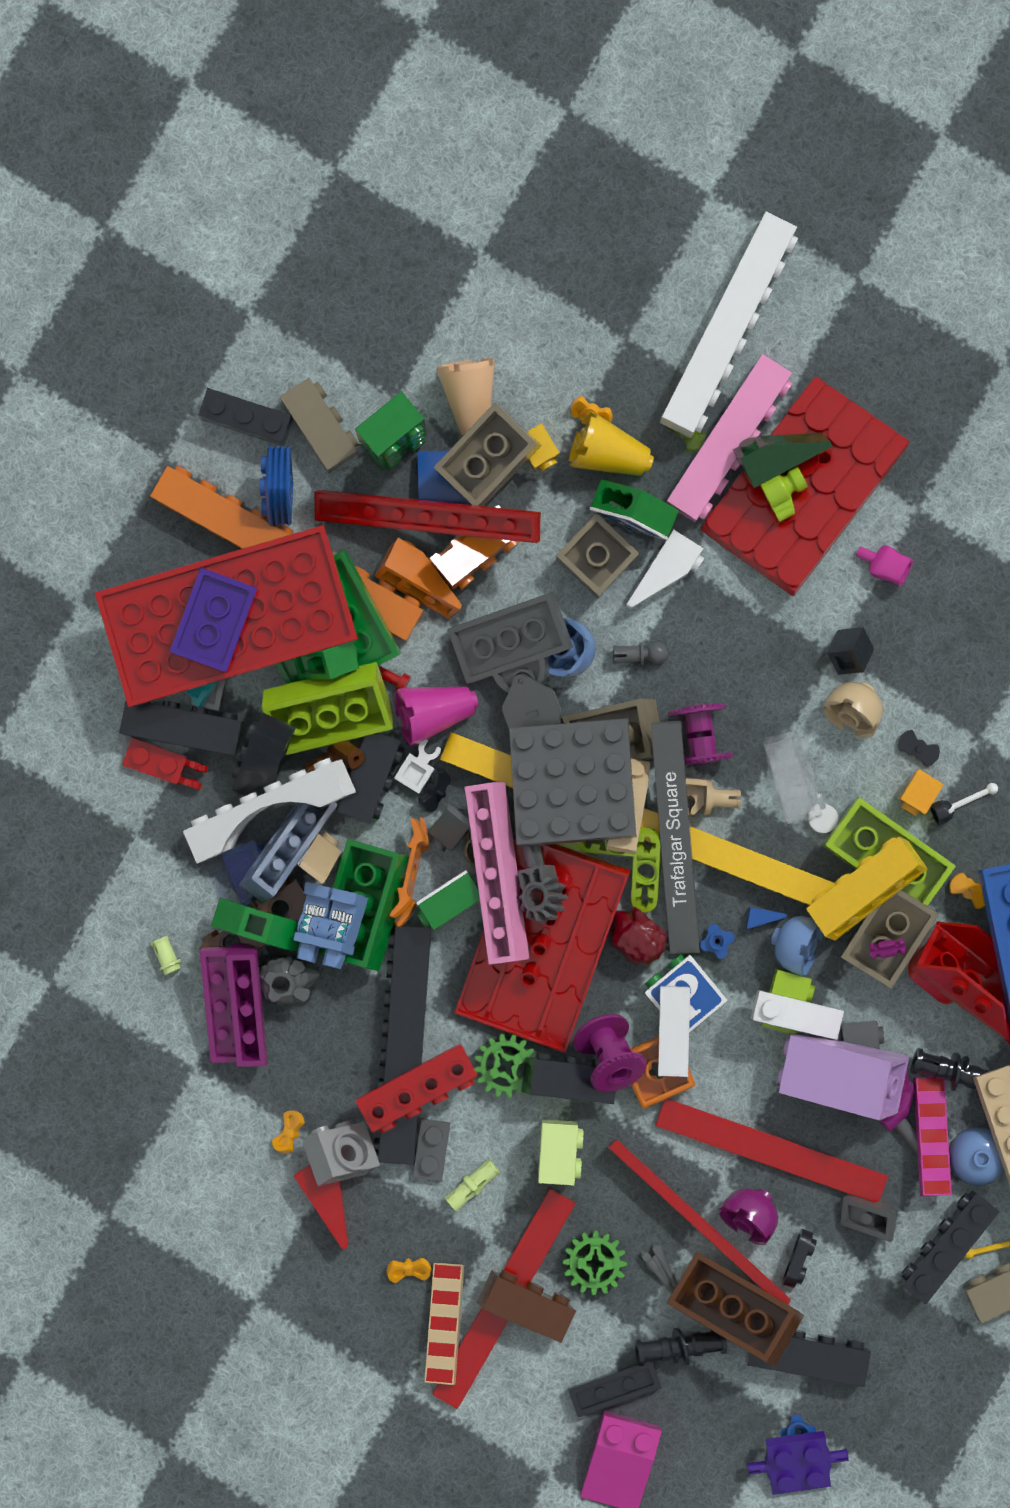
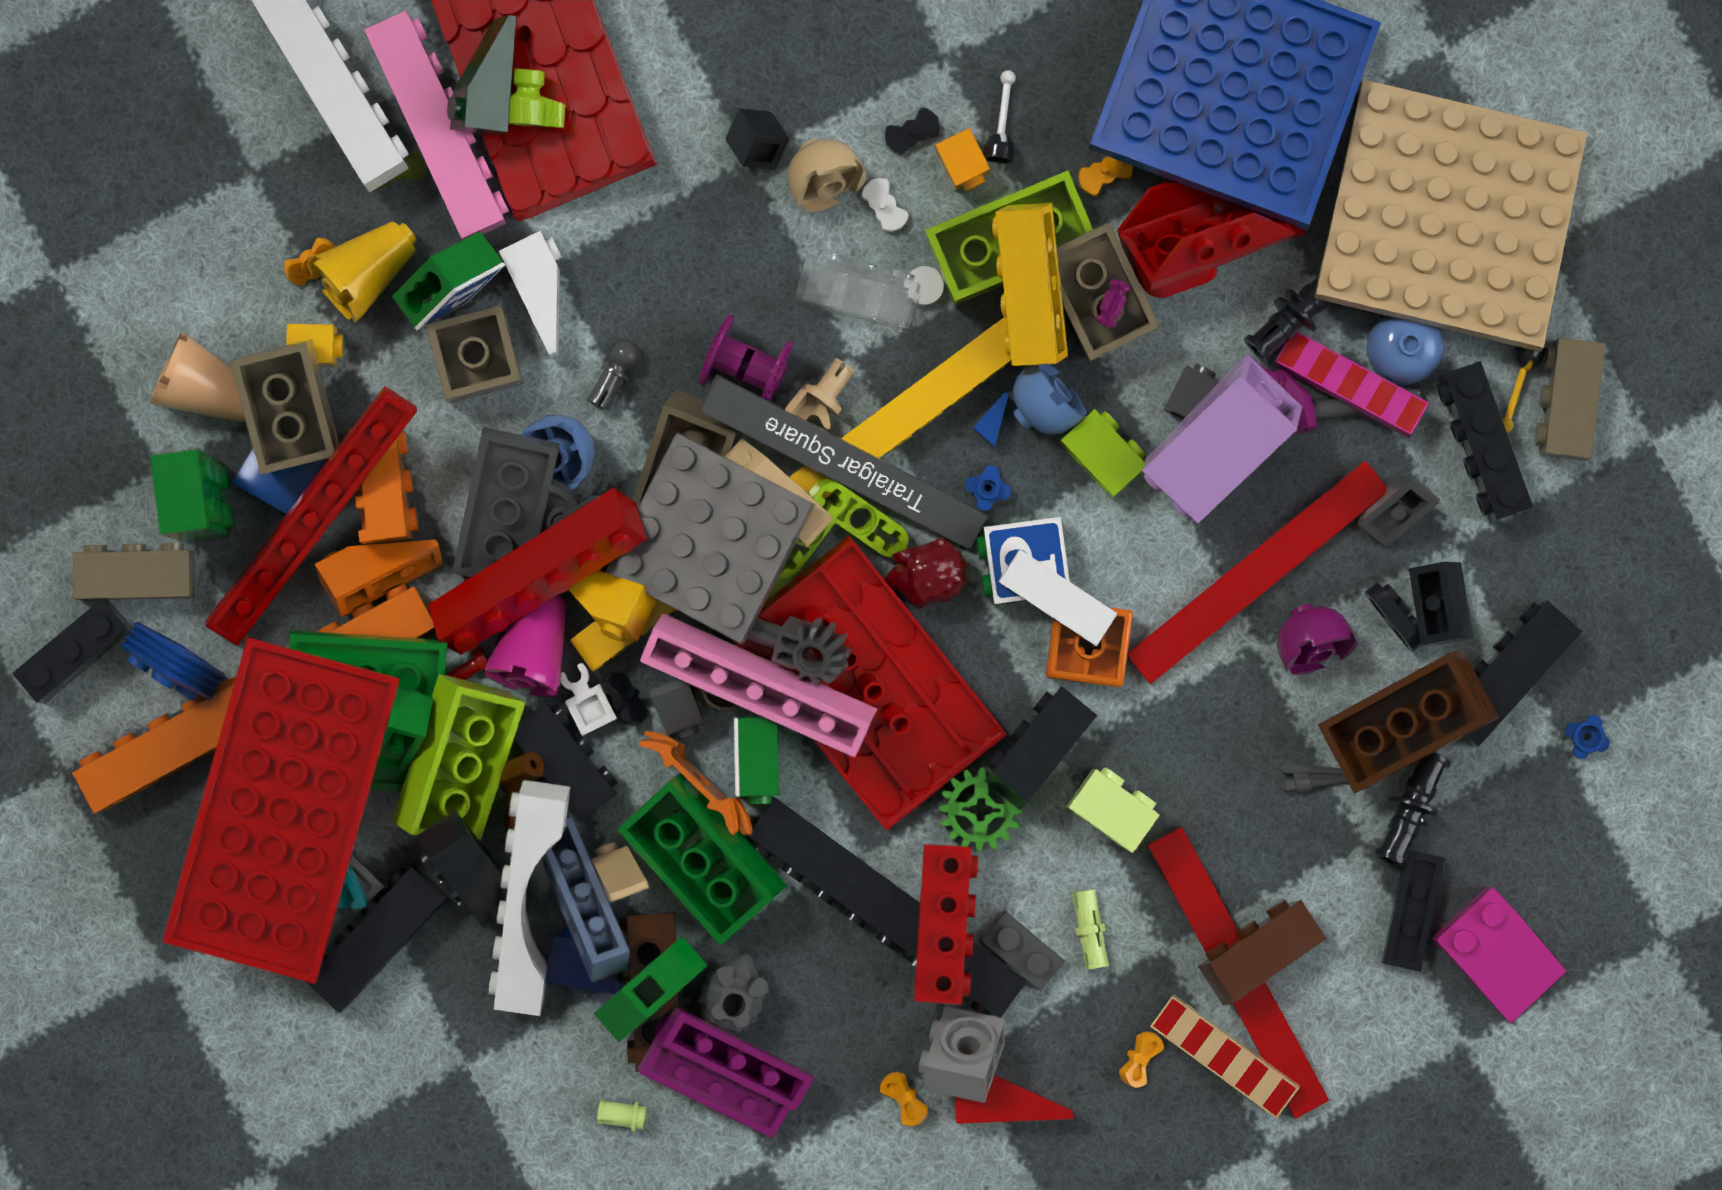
camera: 60 degrees left, 0 degrees up
red hinge [122,738,208,790] -> none
dark purple plate [170,568,258,673] -> none
medium blue hips [293,882,368,969] -> none
bright green gear [563,1229,627,1295] -> none
magenta hose [573,1014,647,1093] -> none
red tile [607,1139,791,1305] -> none
dark purple plate [747,1431,849,1495] -> none
white slope [750,990,844,1040] -> none
dark pink piece [856,545,913,587] -> none
none -> red brick [428,488,647,655]
none -> yellow slope [568,571,657,642]
none -> white piece [861,177,910,233]
none -> black brick [1409,561,1474,645]

